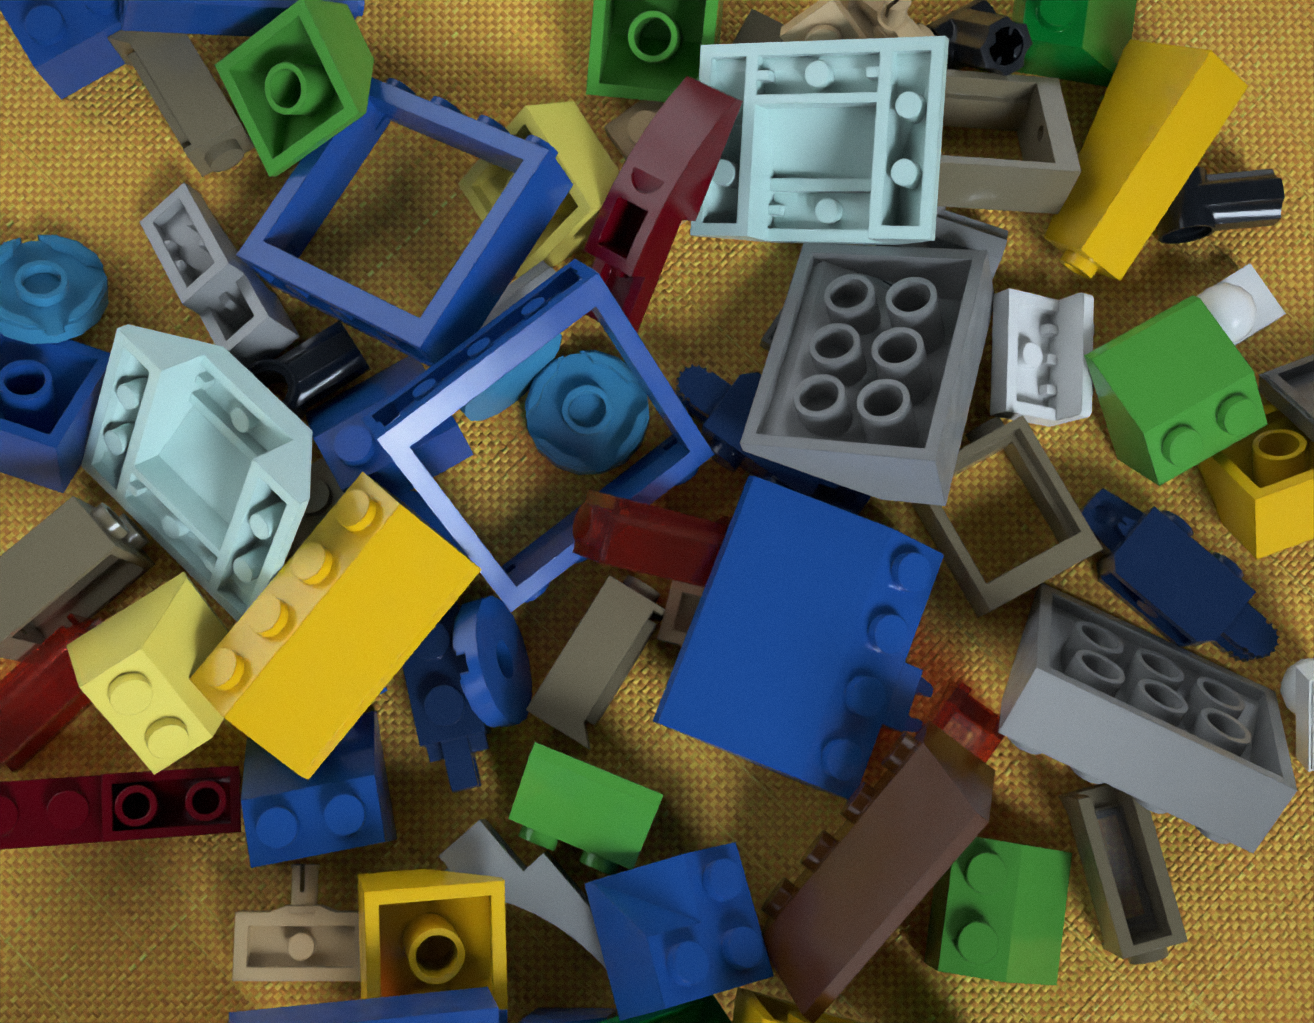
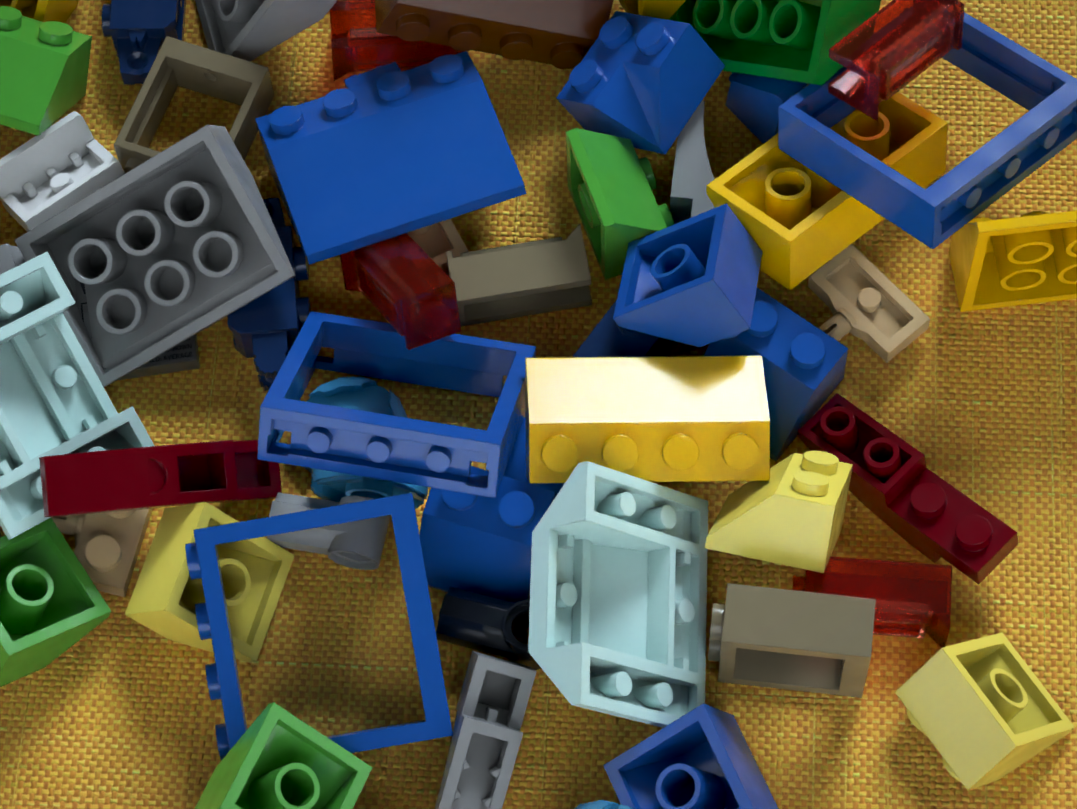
camera: 125 degrees left, 15 degrees down
blue tile [453,595,532,728] -> none
none -> blue slope [613,203,762,347]

